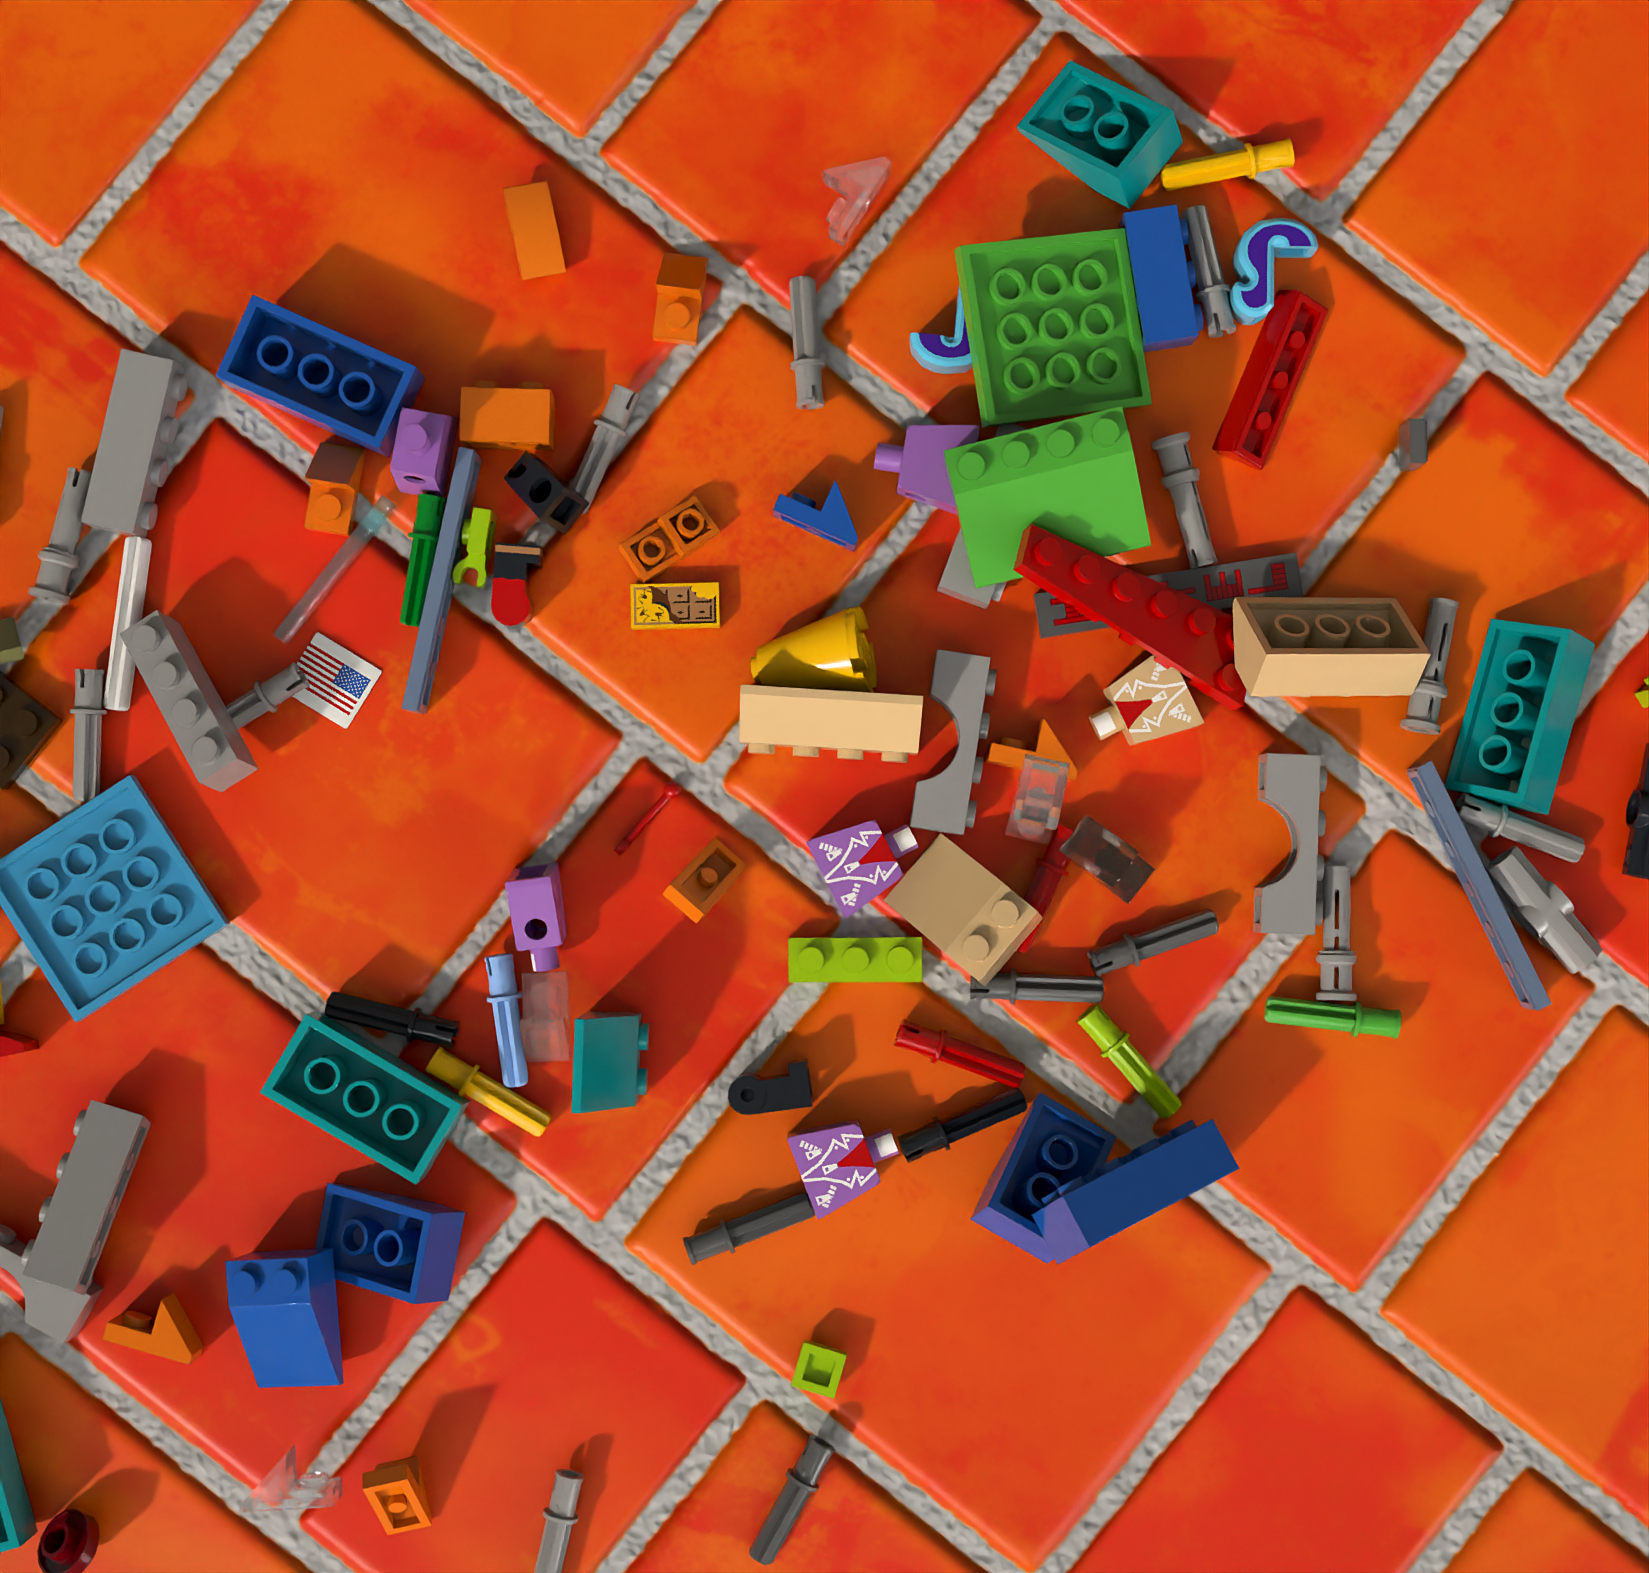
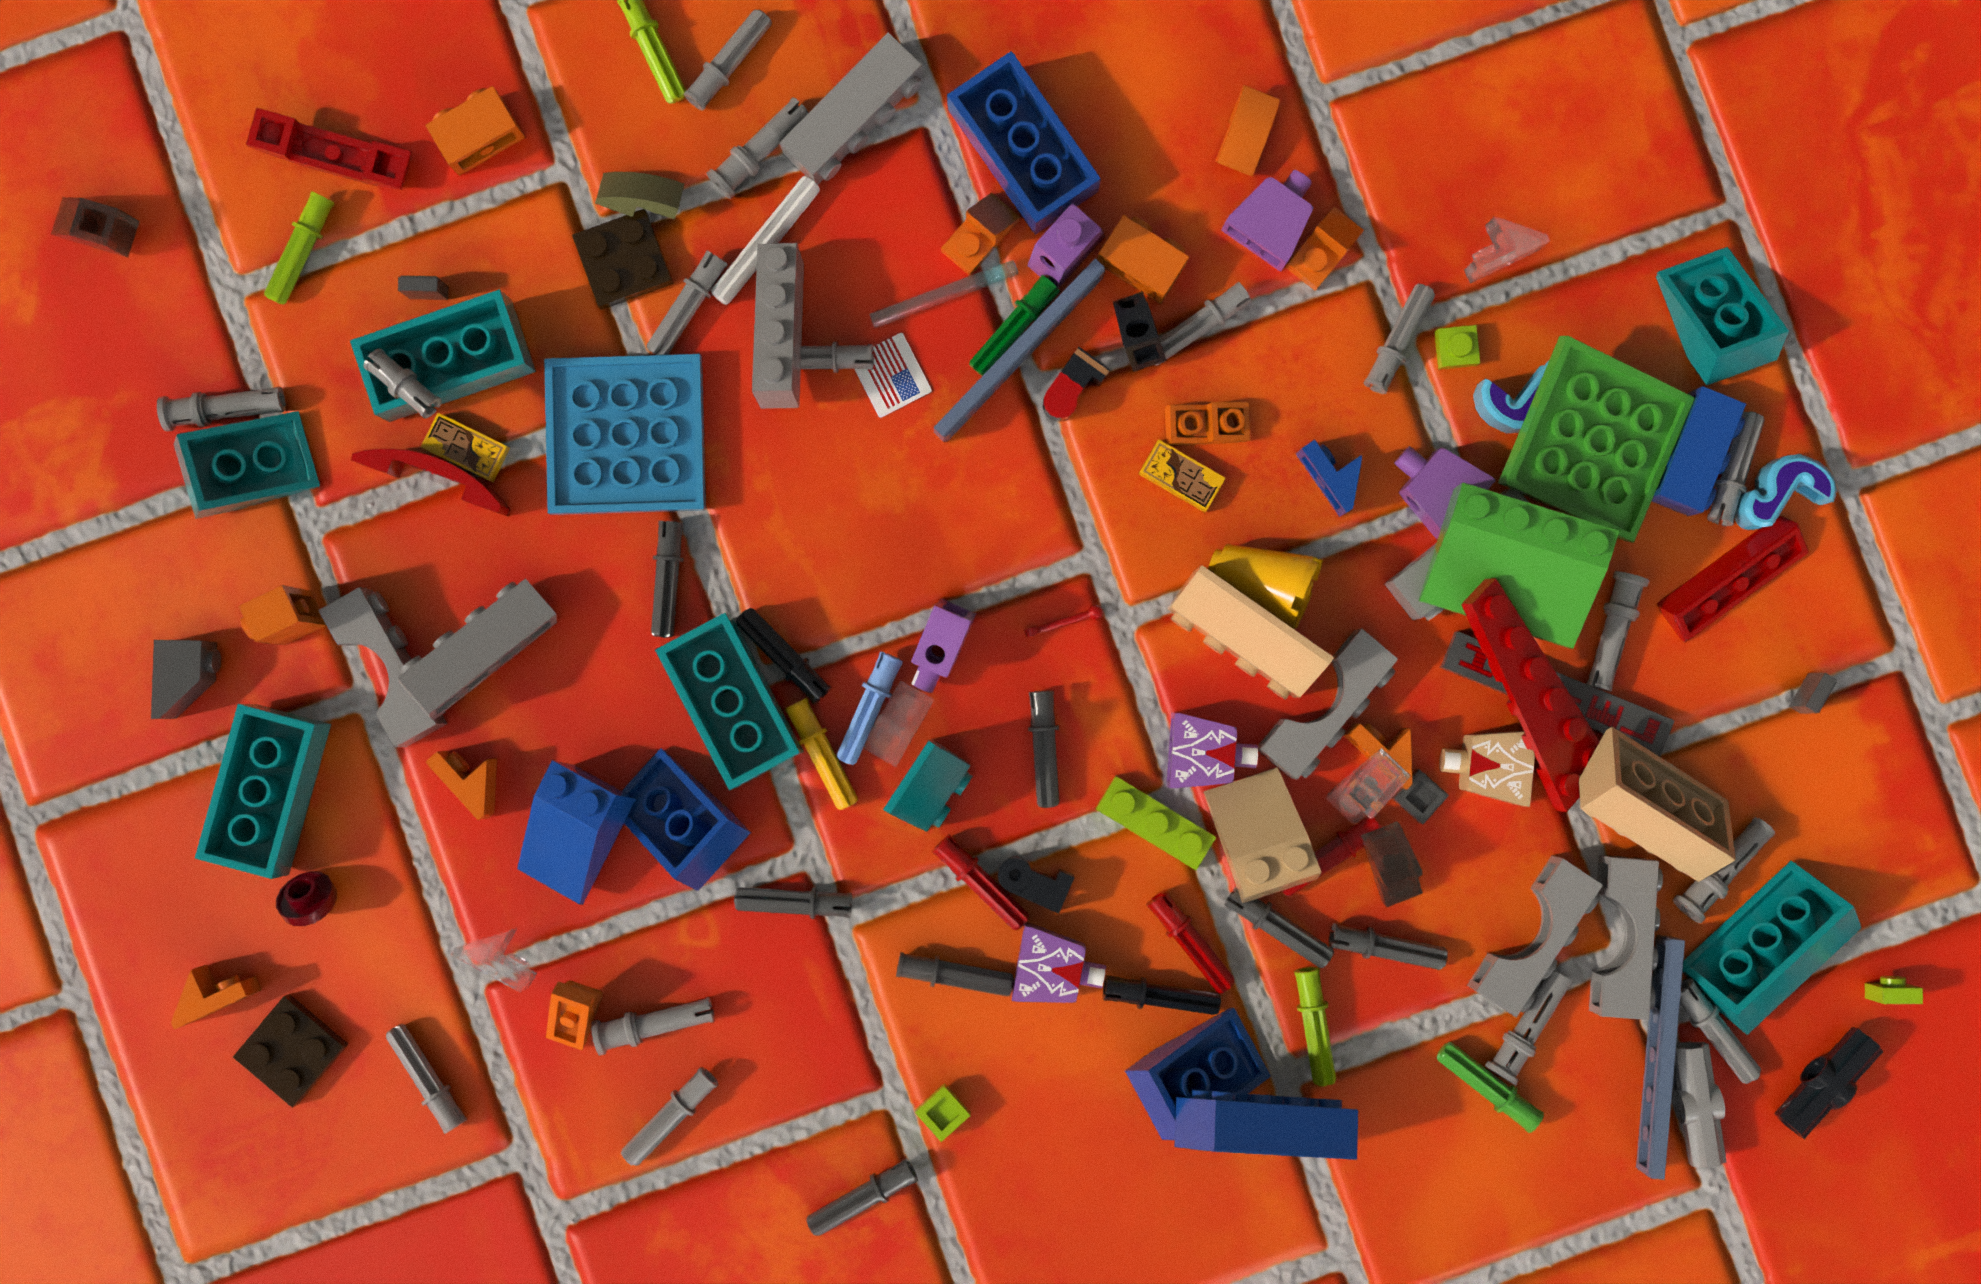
camera: 30 degrees right, 0 degrees up
lime plate [453,507,497,589] -> none
orange slope [663,837,748,923] -> none
yellow axle [1160,138,1295,191] -> none
none -> light grey pin [591,997,715,1056]
none -> dark grey axle [651,521,684,638]
none -> dark grey axle [734,887,853,919]
none -> red axle [932,834,1029,930]
none -> dark grey axle [1028,690,1059,808]
none -> medium lavender torso [1221,170,1314,272]
none -> dark grey tile [1391,769,1449,824]
none -> lime plate [1434,325,1480,370]
none -> light grey arch [1589,855,1663,1020]

